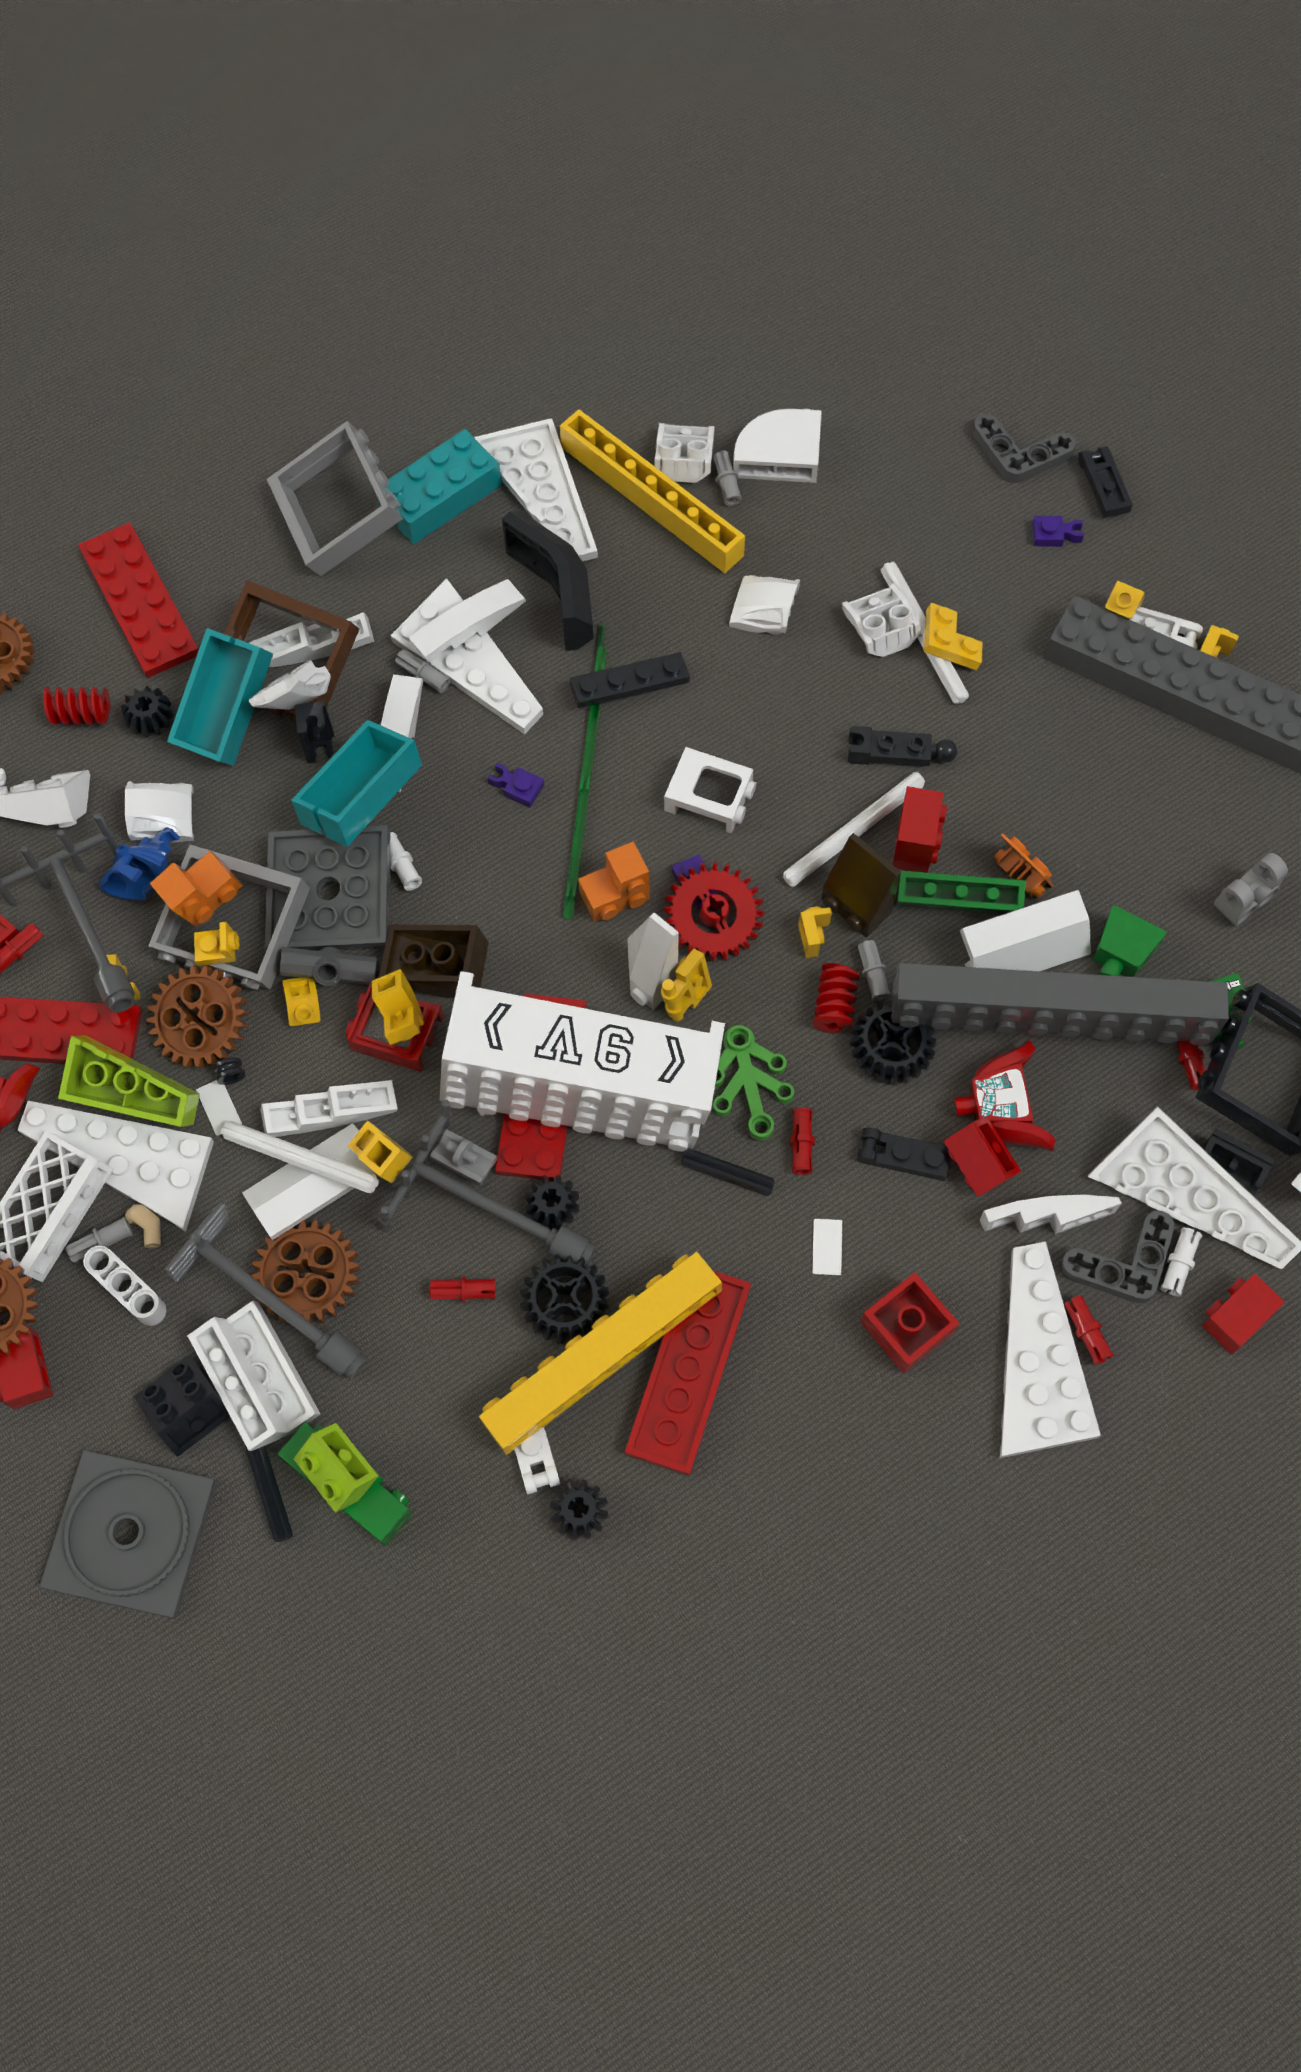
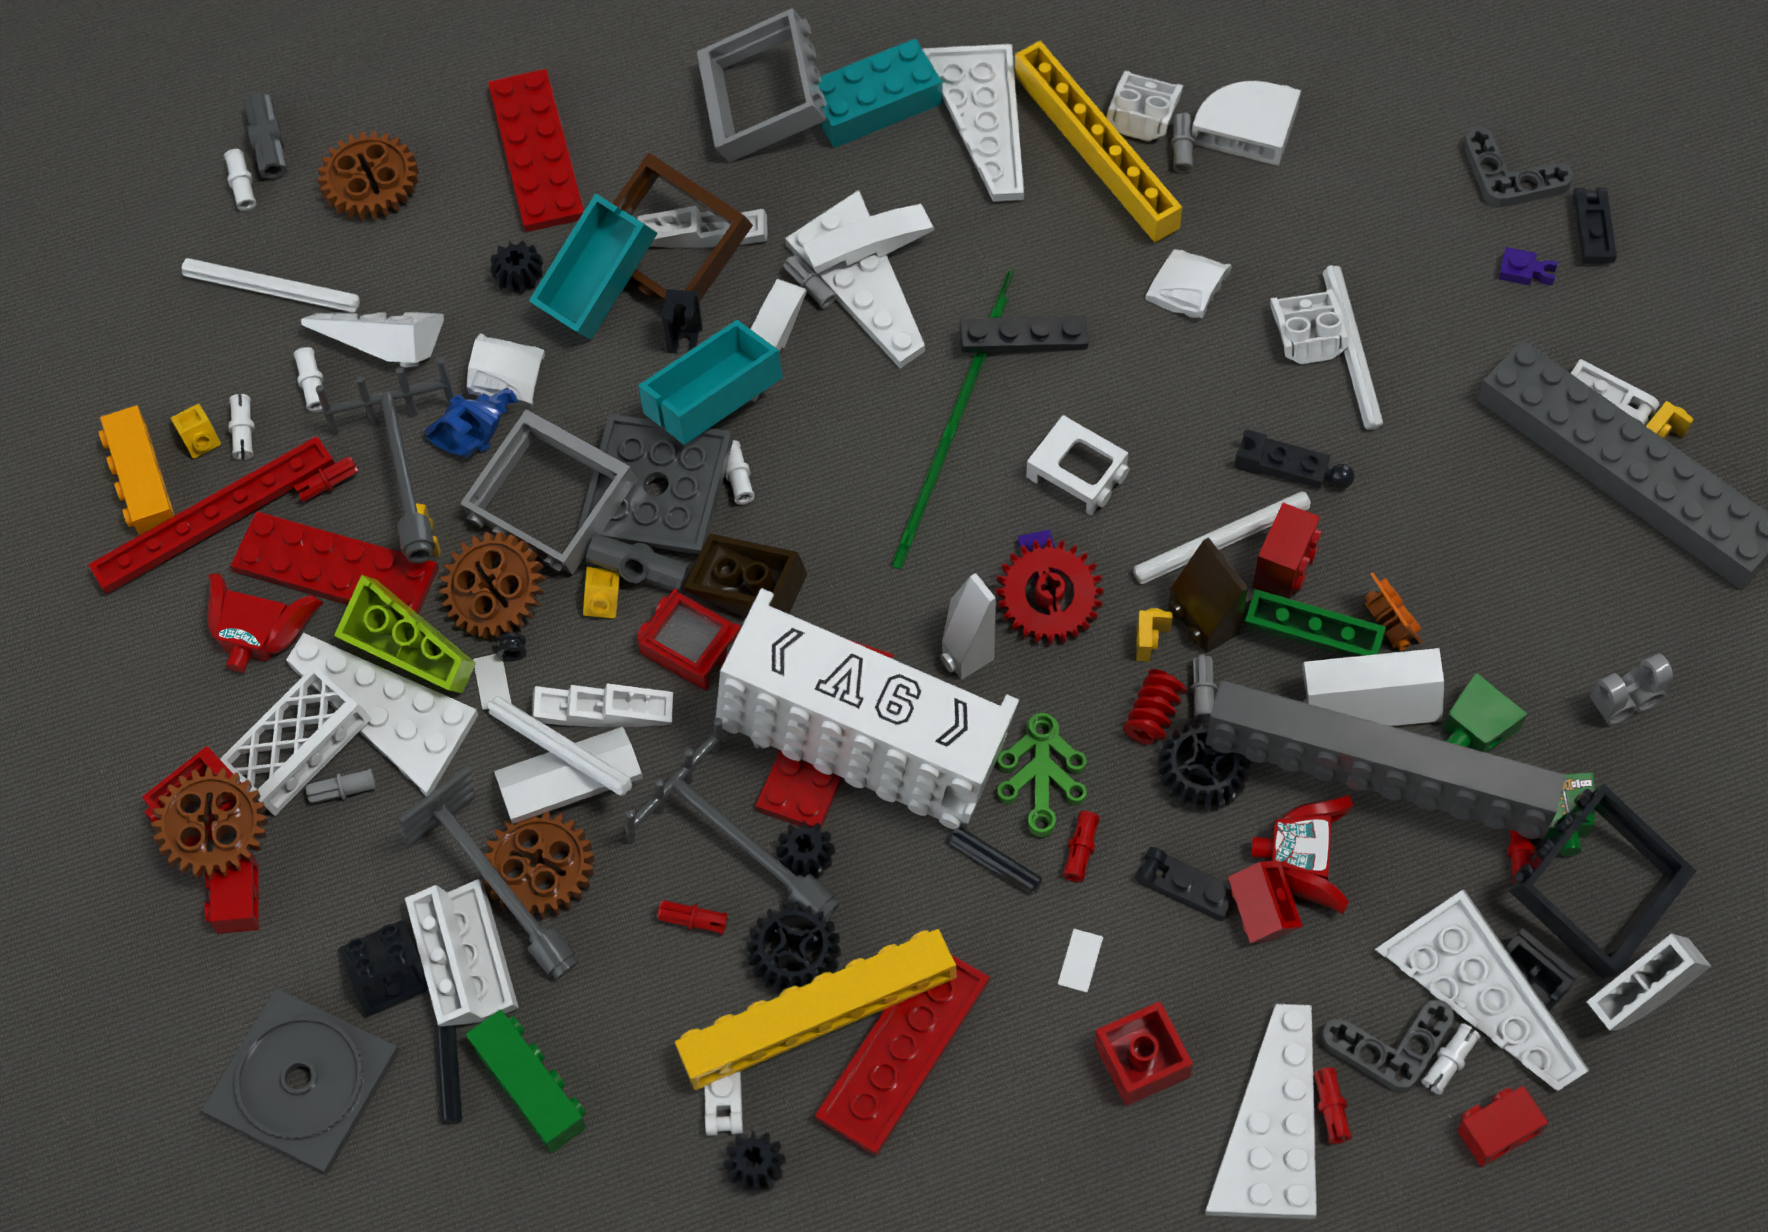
camera: 15 degrees right, 5 degrees down
red piece [43,687,111,725] -> none
white beam [83,1246,166,1326] -> none
tan arm [125,1204,161,1248] -> none
orange brick [150,851,243,927] -> none
yellow bracket [194,922,240,966] -> none
white slope [249,660,331,709] -> none
lime brick [294,1423,378,1513] -> none
yellow brick [347,1120,413,1183] -> none
yellow brick [372,969,424,1045] -> none
light grey hips [430,1129,497,1186] -> none
dark purple plate [488,763,545,808] -> none
black piece [502,511,594,651] -> none
orange brick [578,841,650,922] -> none
yellow plate [661,949,712,1022] -> none
yellow plate [923,602,983,670] -> none
white slope [980,1195,1122,1234] -> none
yellow bracket [1105,580,1145,619] -> none

